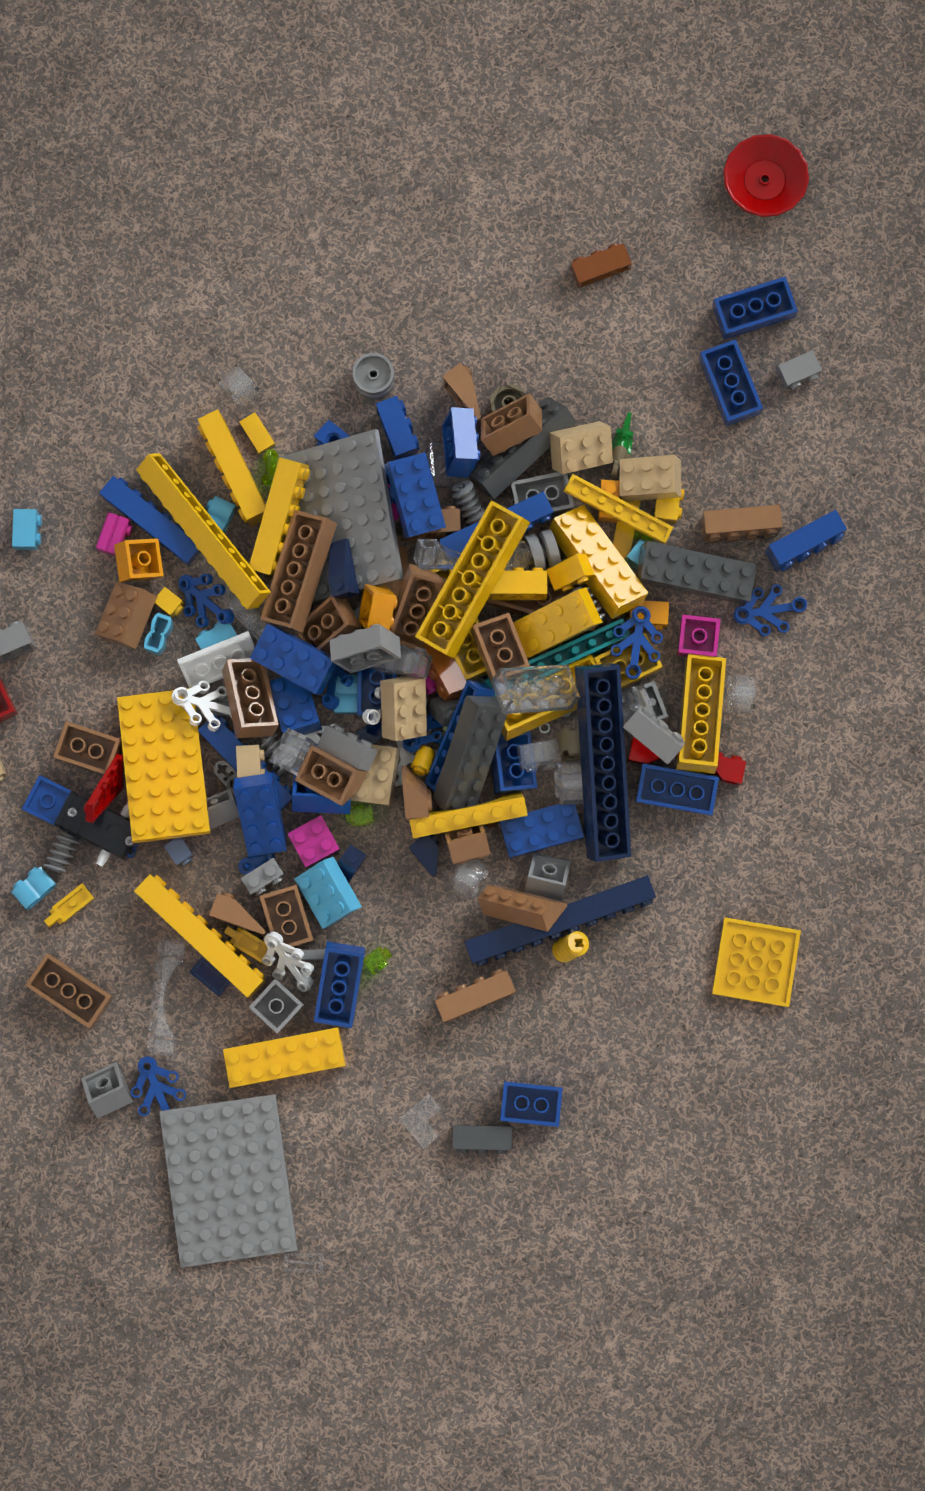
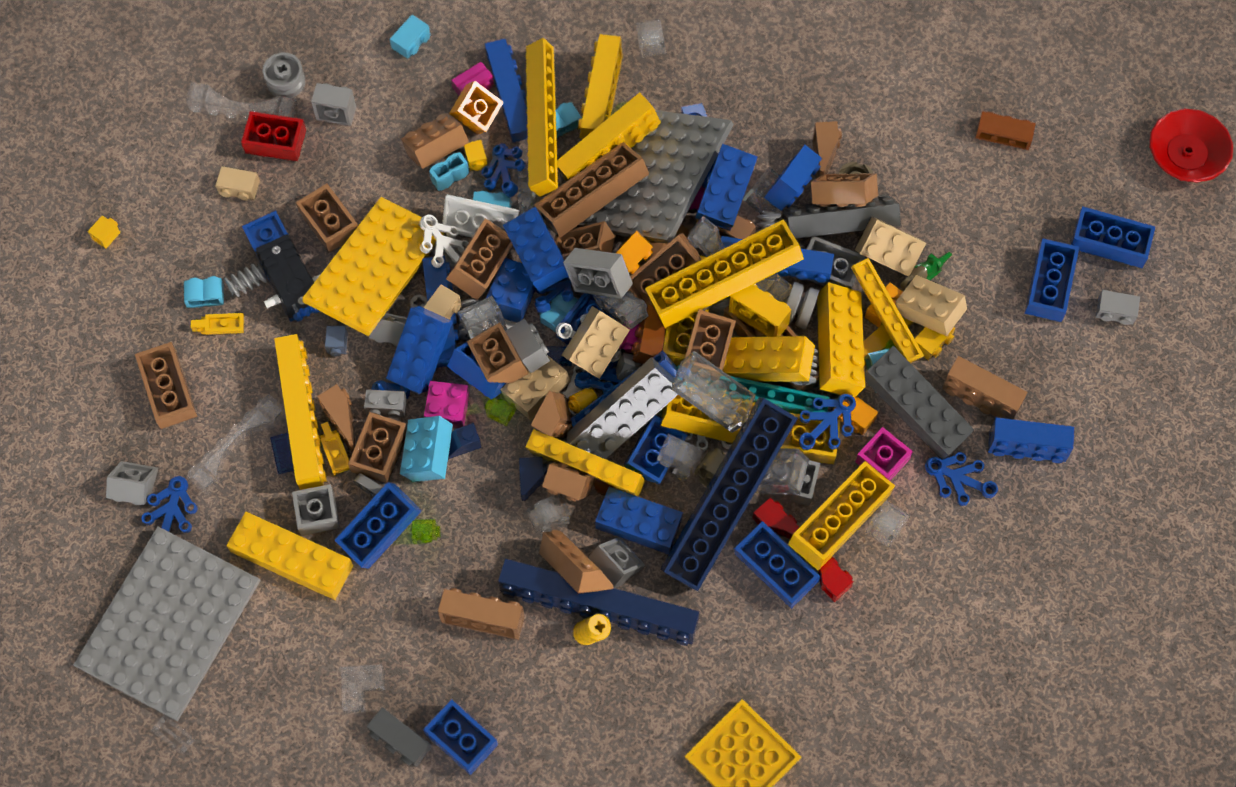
camera: 35 degrees right, 15 degrees down
red wing [84,754,124,823] -> none
yellow tile [239,412,275,454] -> none
white plant [262,932,314,992] -> none
dark blue slope [328,538,360,599] -> none
light grey wheel [352,353,395,400] -> none
blue brick [376,396,420,460] -> none
yellow brick [546,554,594,593] -> none
clear brick [554,761,583,805] -> none
light grey brick [623,706,685,764] -> none

